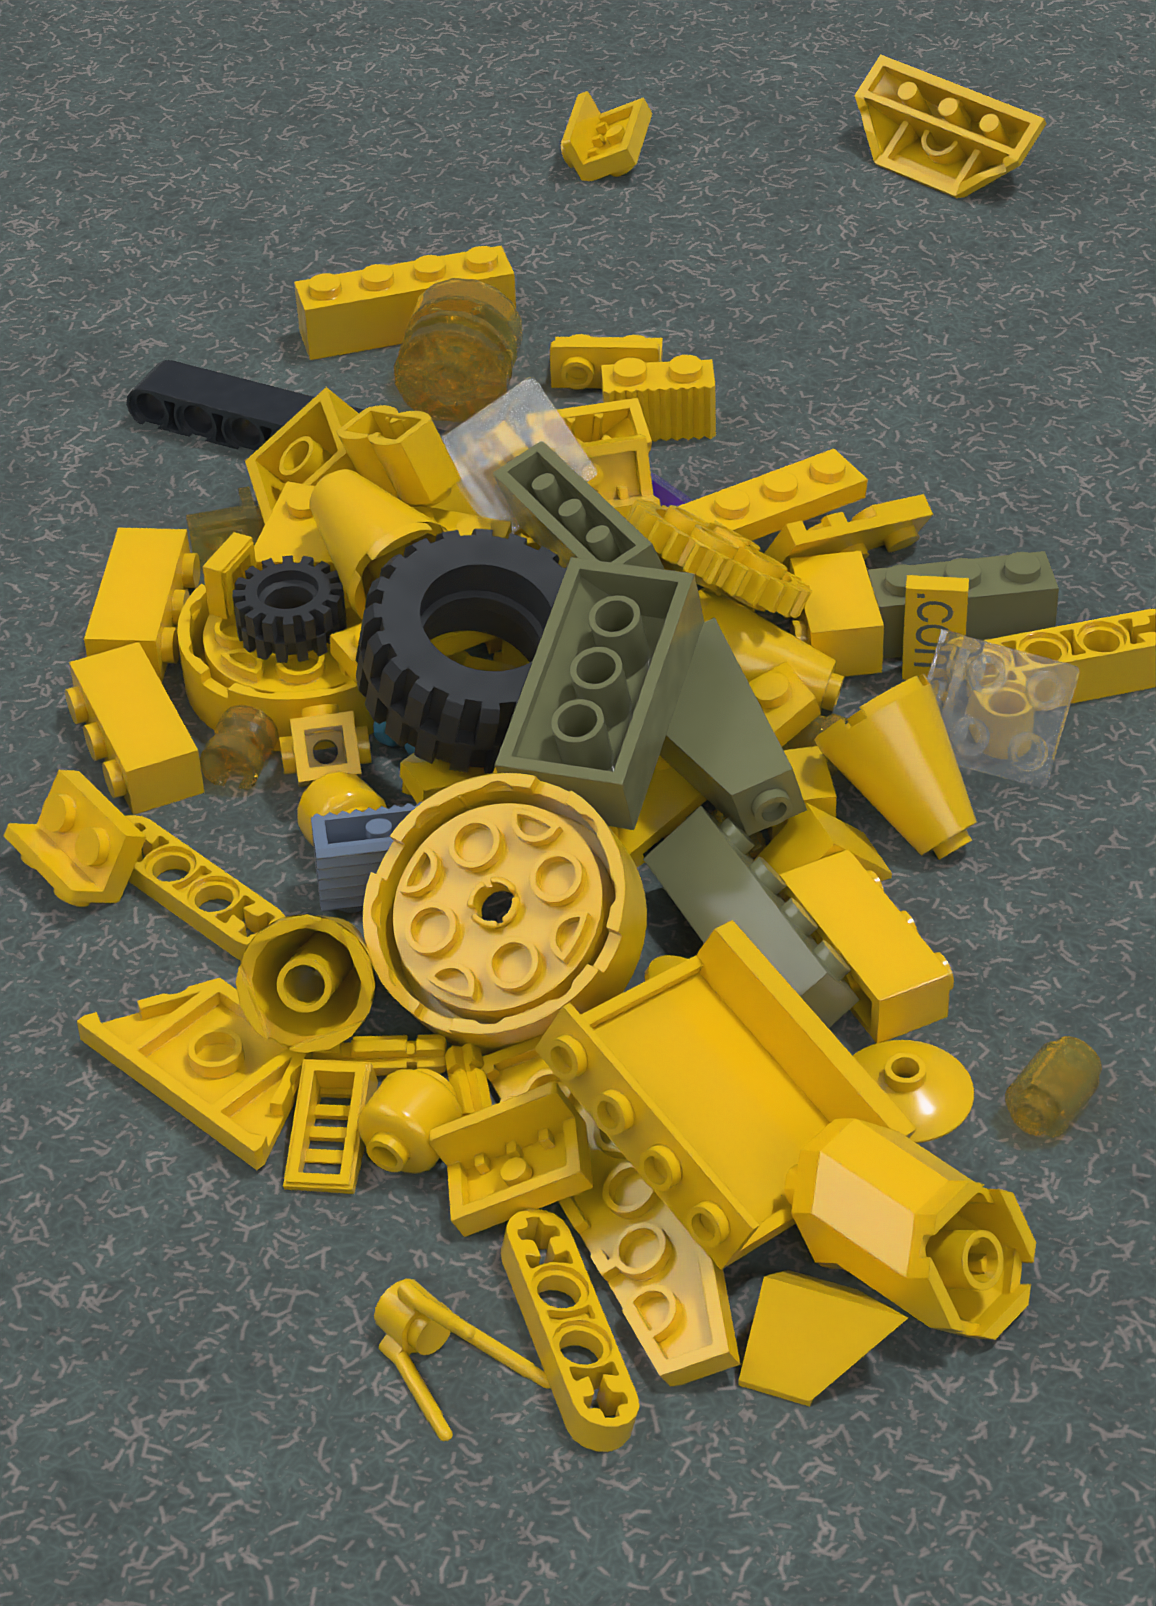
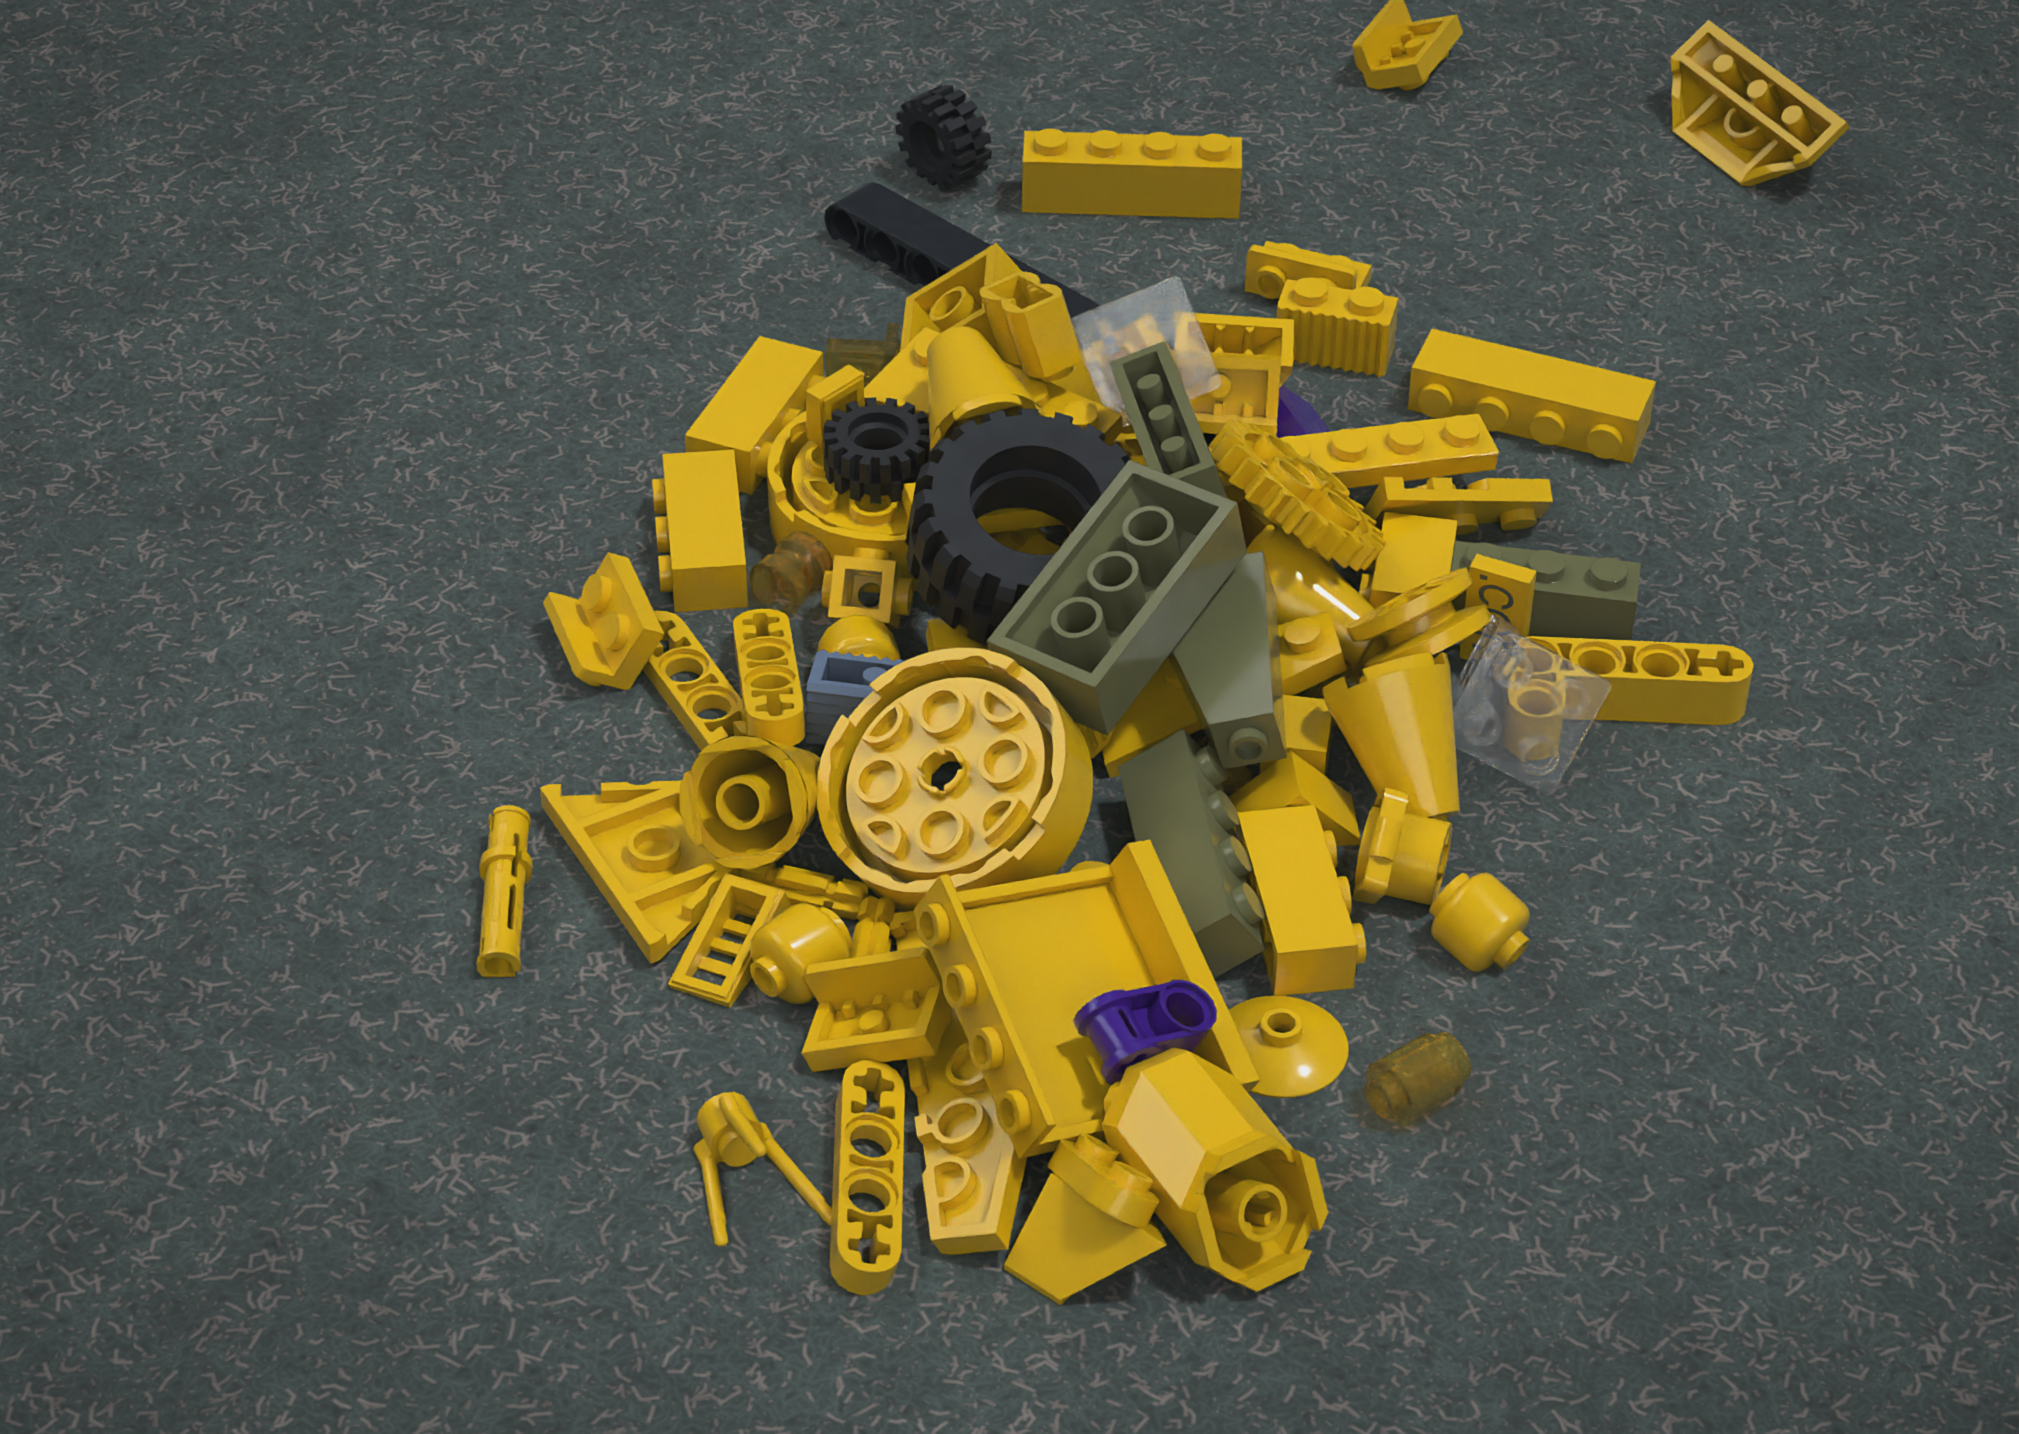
camera: 15 degrees right, 0 degrees up
clear yellow wheel [394,278,523,423] -> none
none -> yellow pin [476,805,533,977]
none -> yellow beam [733,609,806,746]
none -> black tyre [895,84,992,192]
none -> yellow plate [1047,1133,1159,1228]
none -> dark purple piece [1073,980,1217,1085]
none -> yellow wheel [1346,568,1492,668]
none -> yellow piece [1352,787,1452,905]
none -> yellow brick [1408,329,1656,463]
none -> yellow head [1429,873,1531,972]

